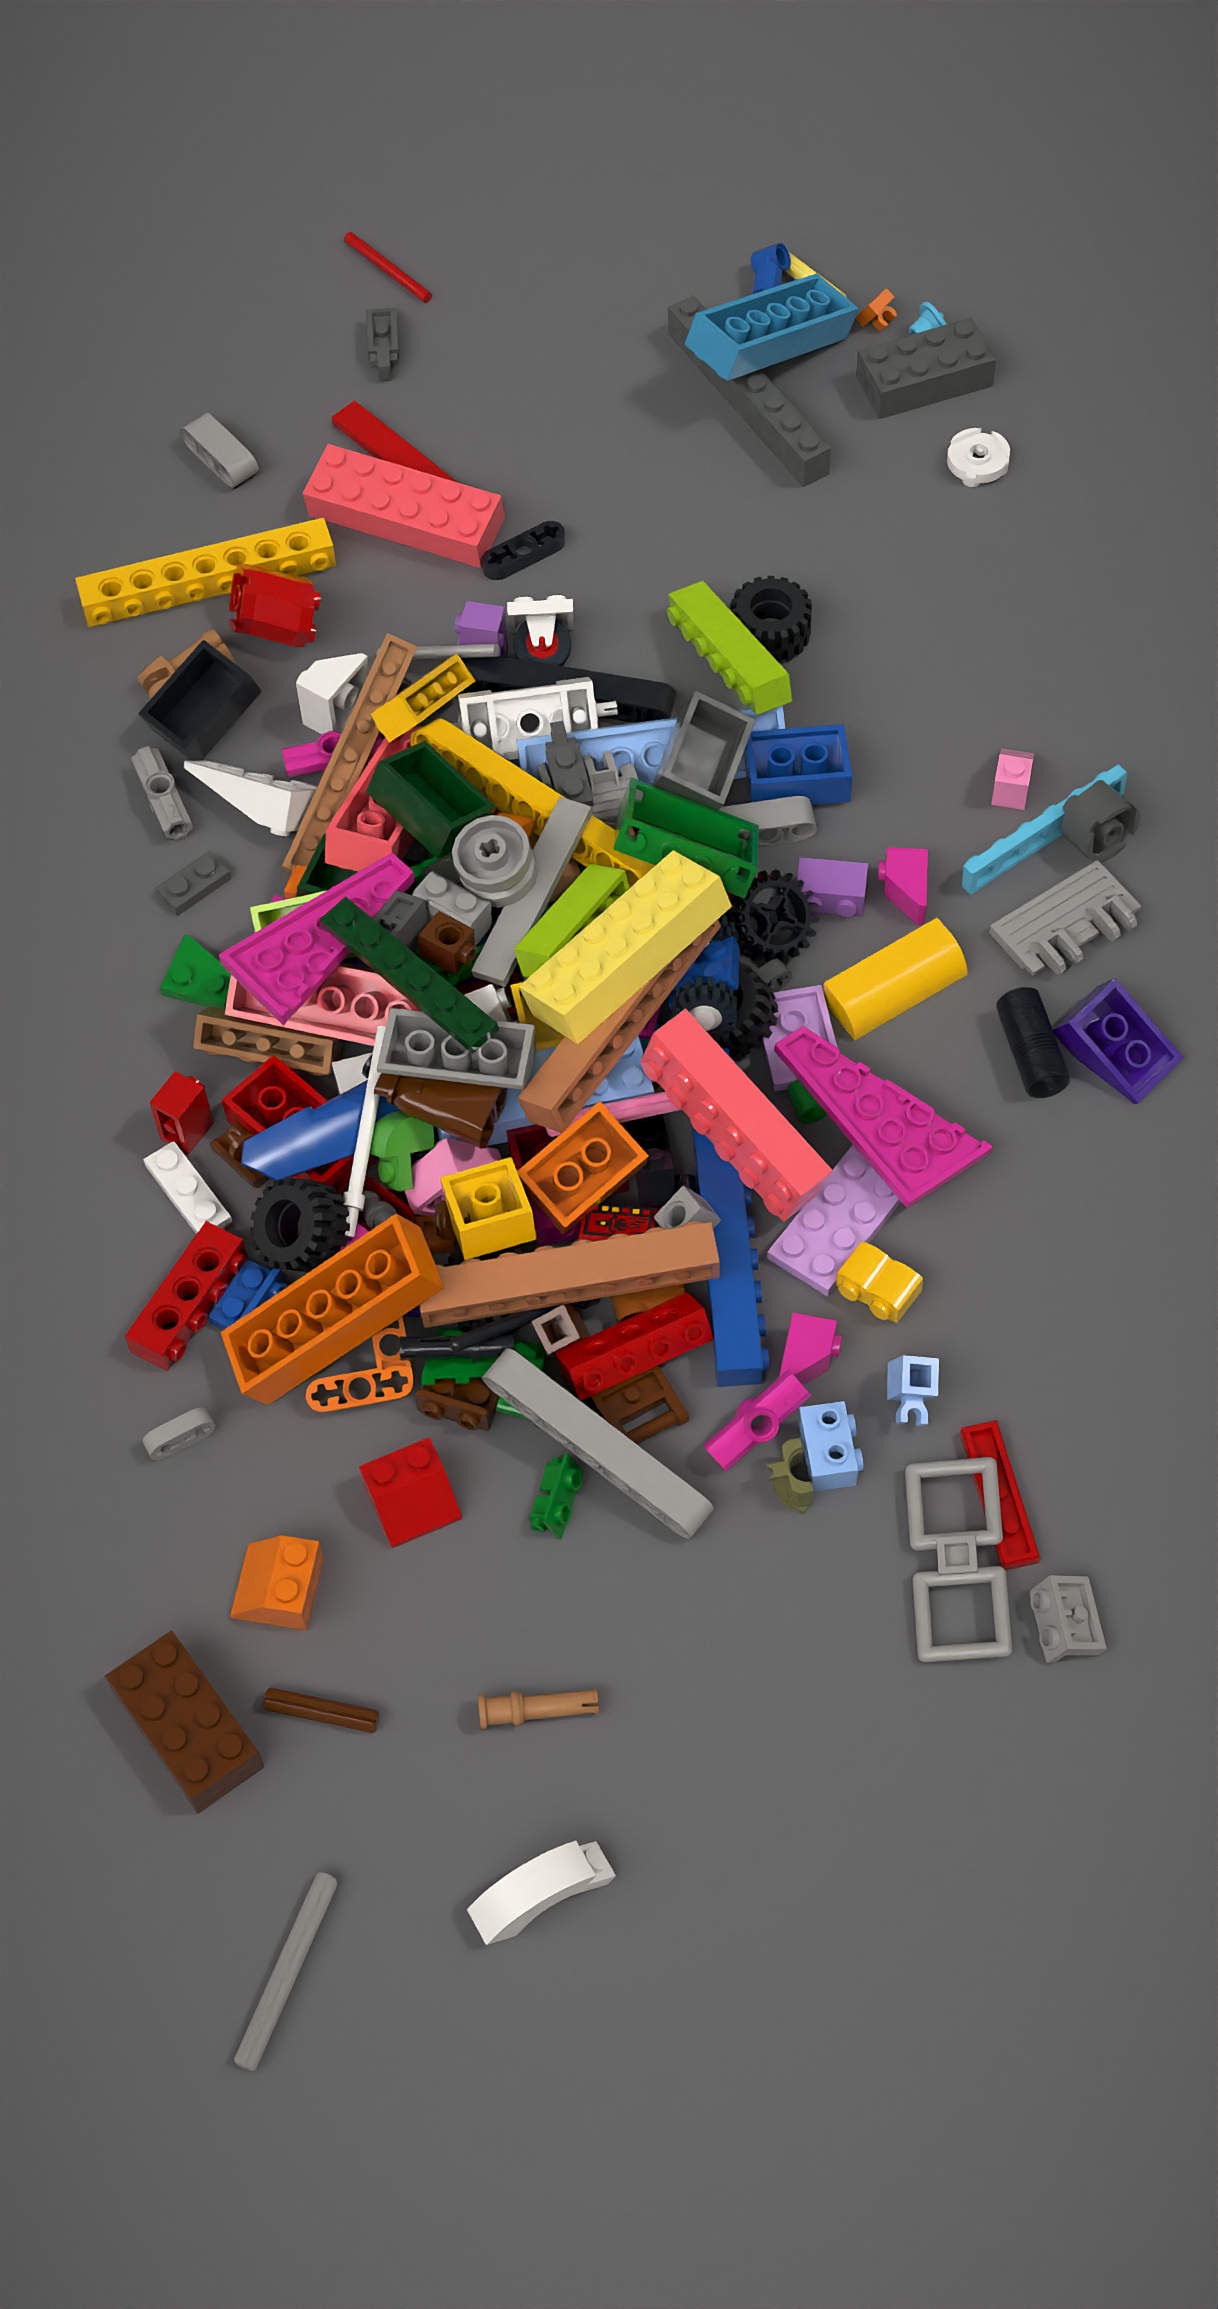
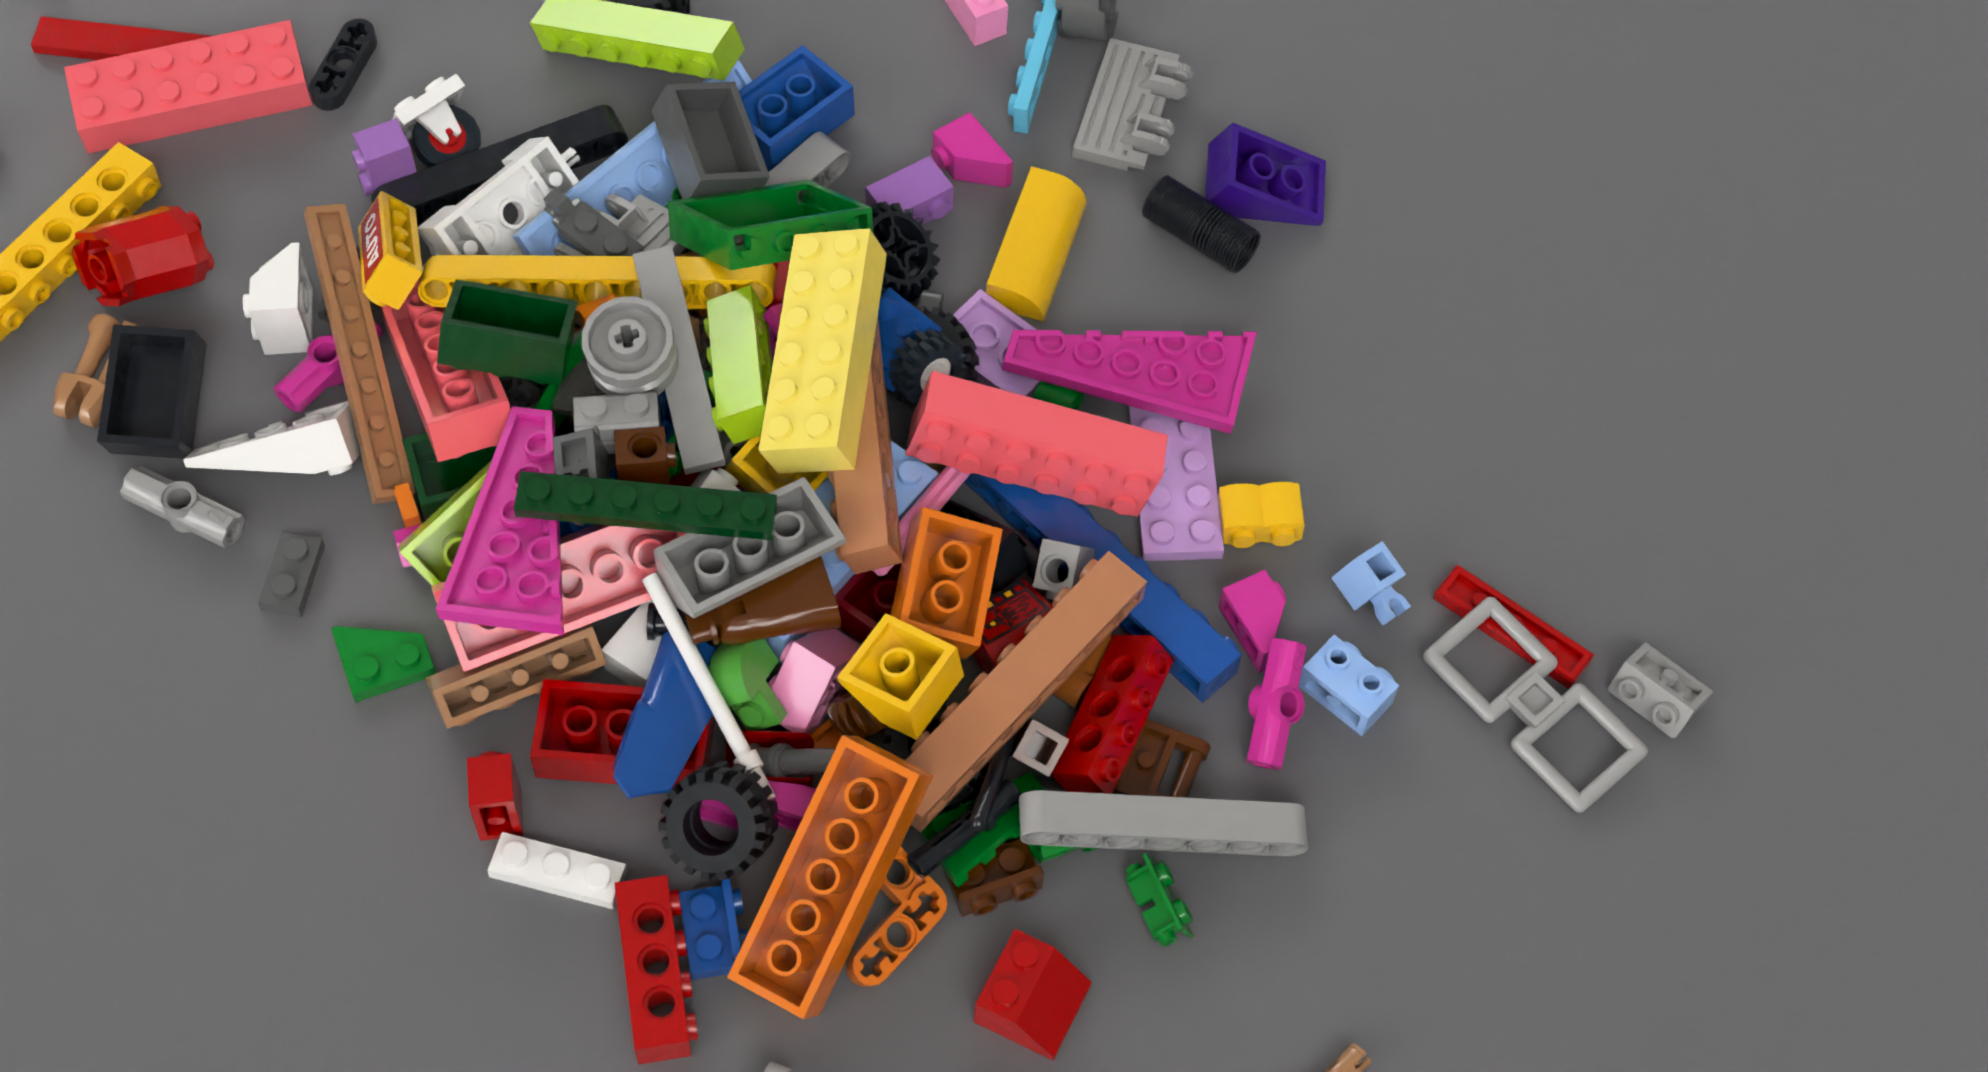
camera: 45 degrees left, 0 degrees up
reddish brown hips [210,1121,270,1188] -> none
light grey bar [377,643,499,660] -> none
olive piece [766,1438,814,1514] -> none

